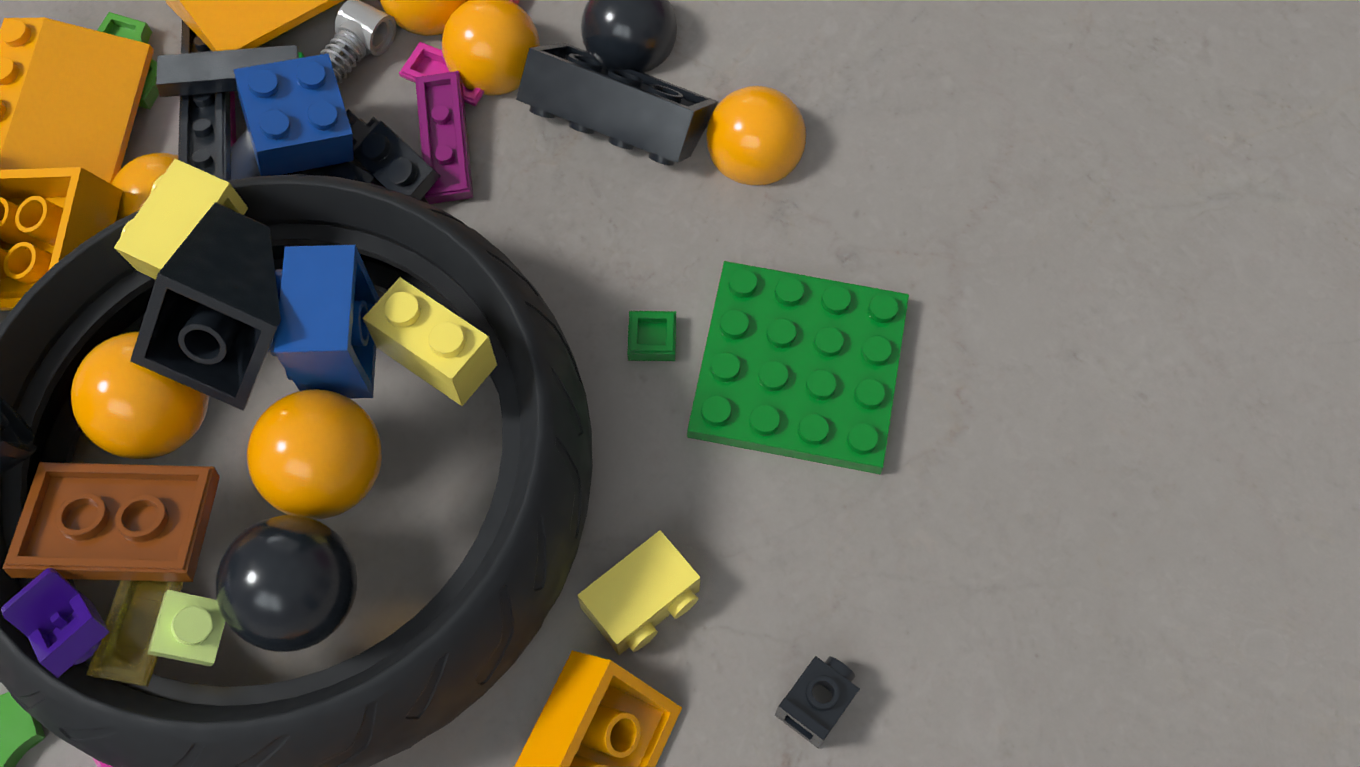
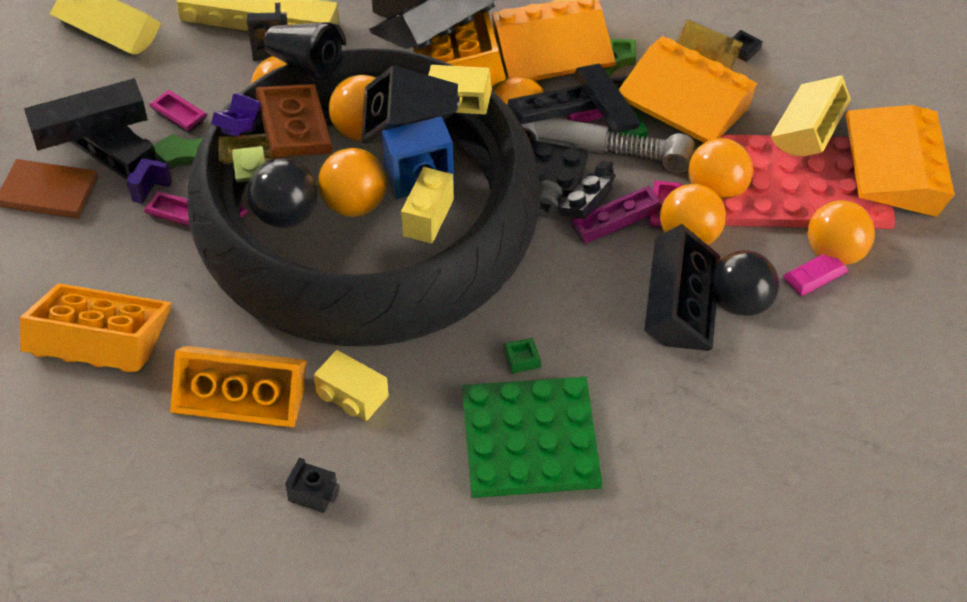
camera: 75 degrees right, 15 degrees down
blue brick [234,53,354,176] -> none
light orange piece [706,86,806,185] -> none

